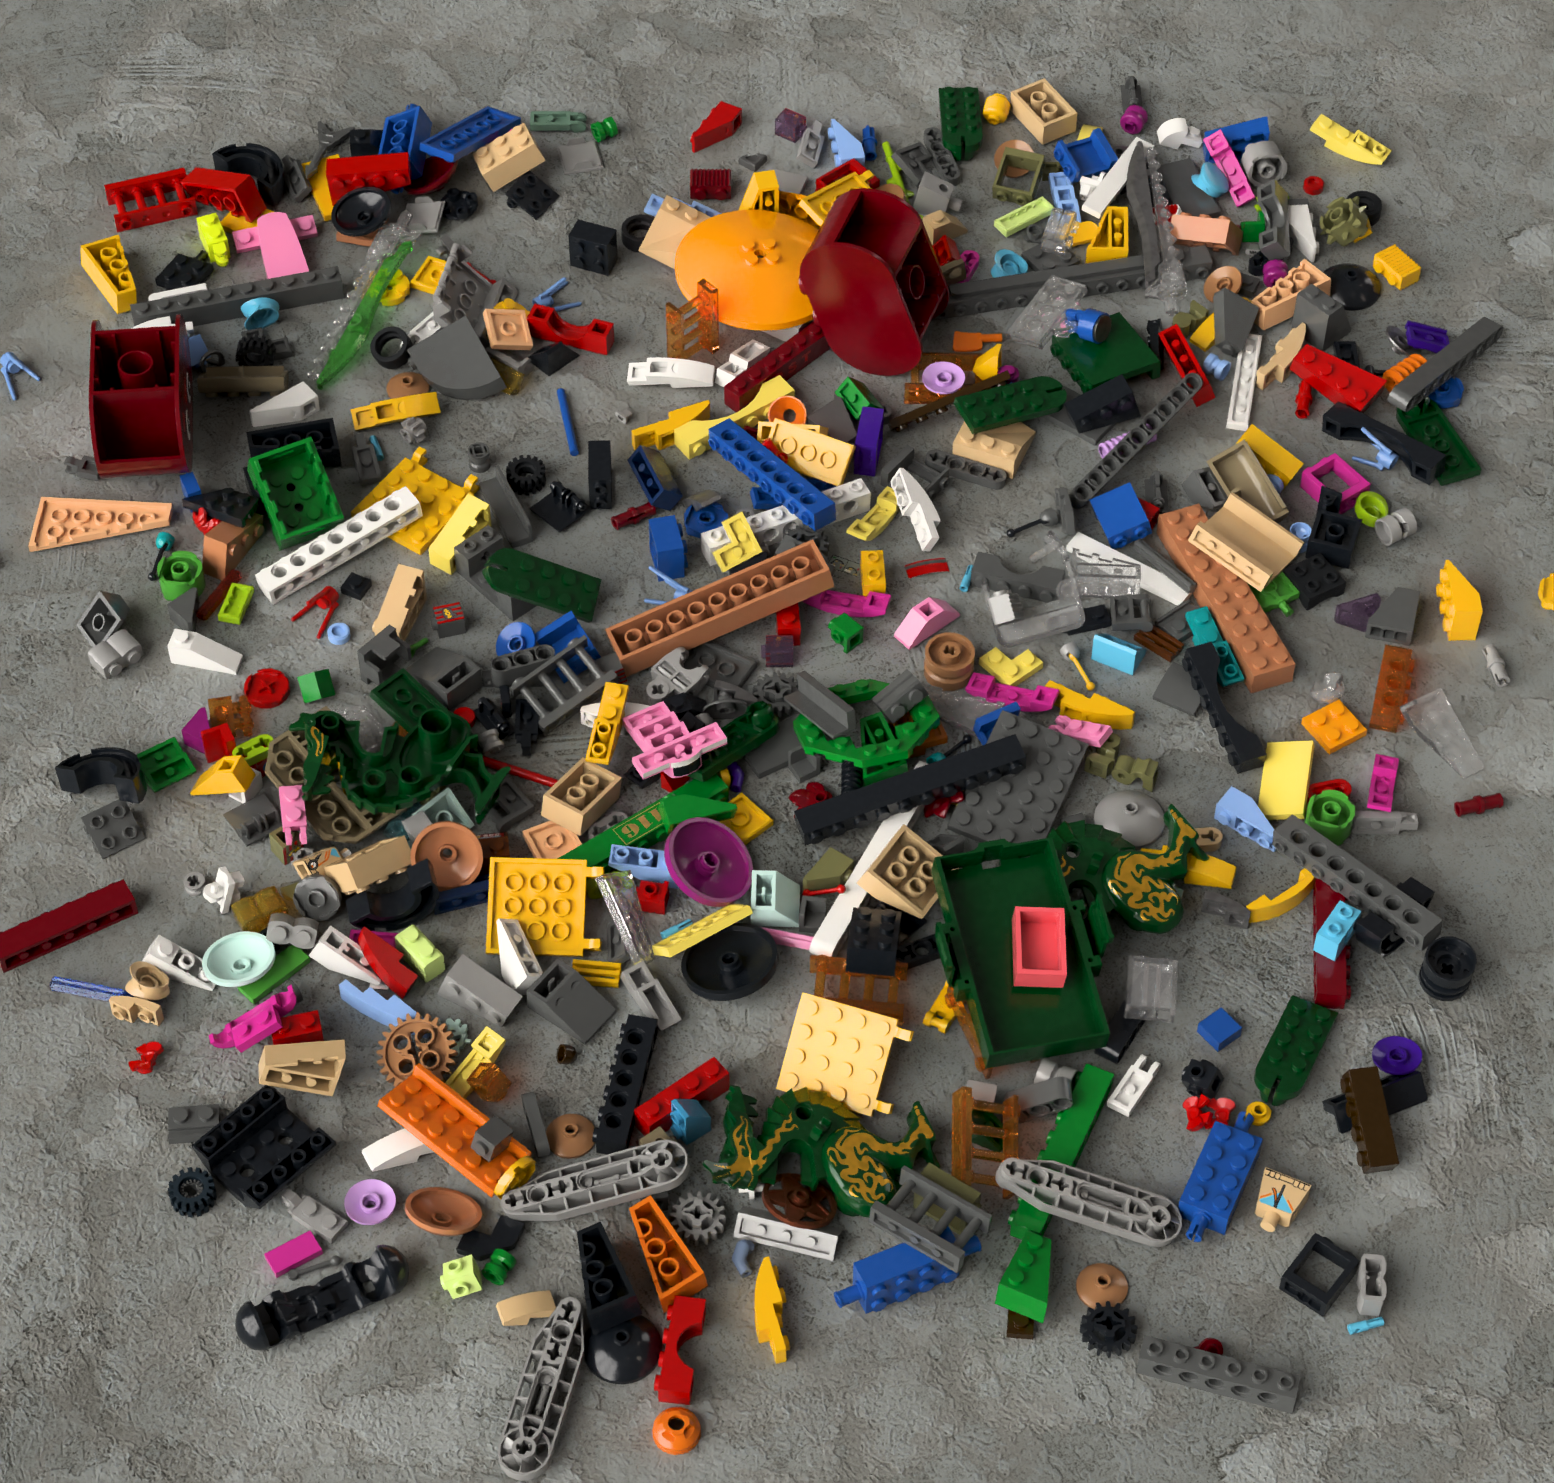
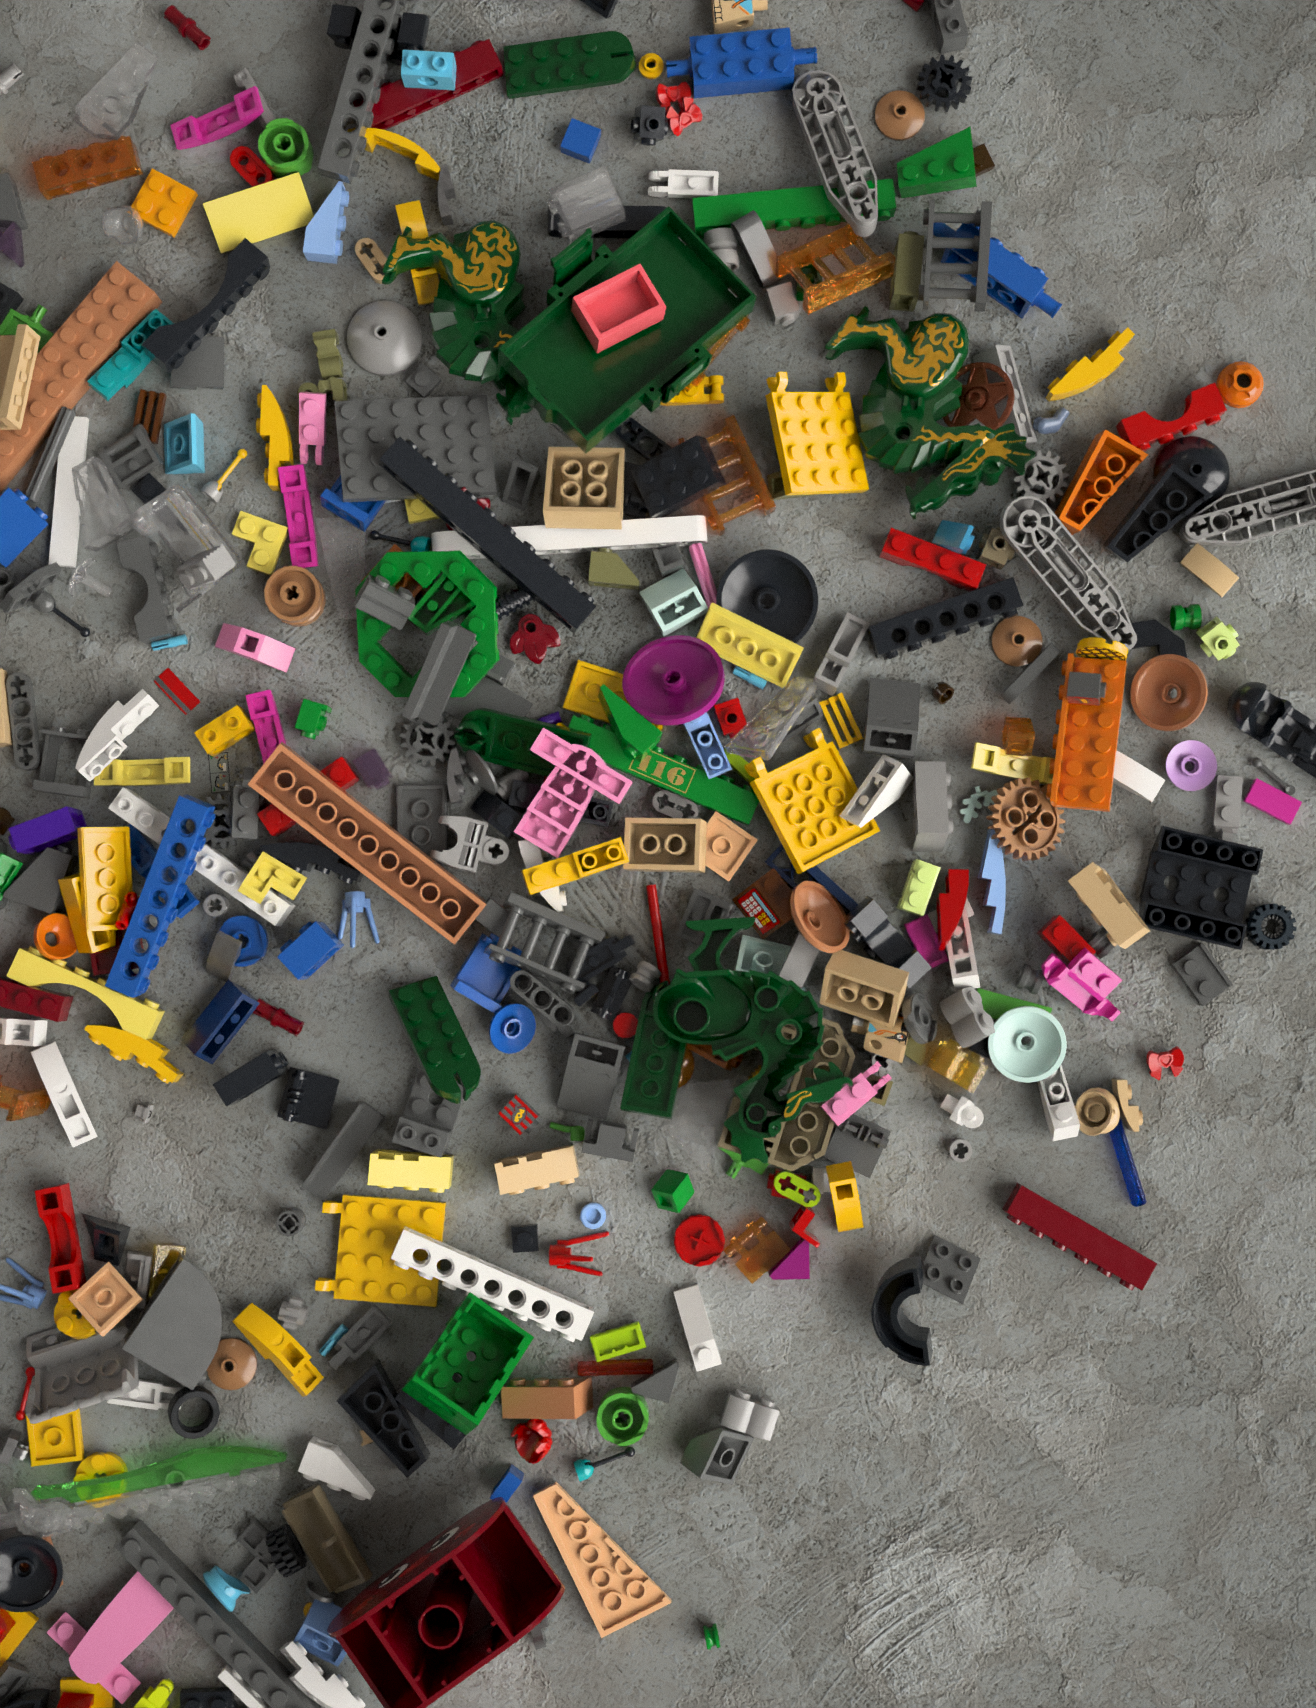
camera: 115 degrees left, 35 degrees up
green slope [137,737,197,793] -> none
black wing [182,488,260,528] -> none
black tyre [506,455,546,496] -> none
blue bar [557,388,579,456] -> none
red hinge [802,884,846,896] -> none
dark grey plate [1155,599,1199,642] -> none

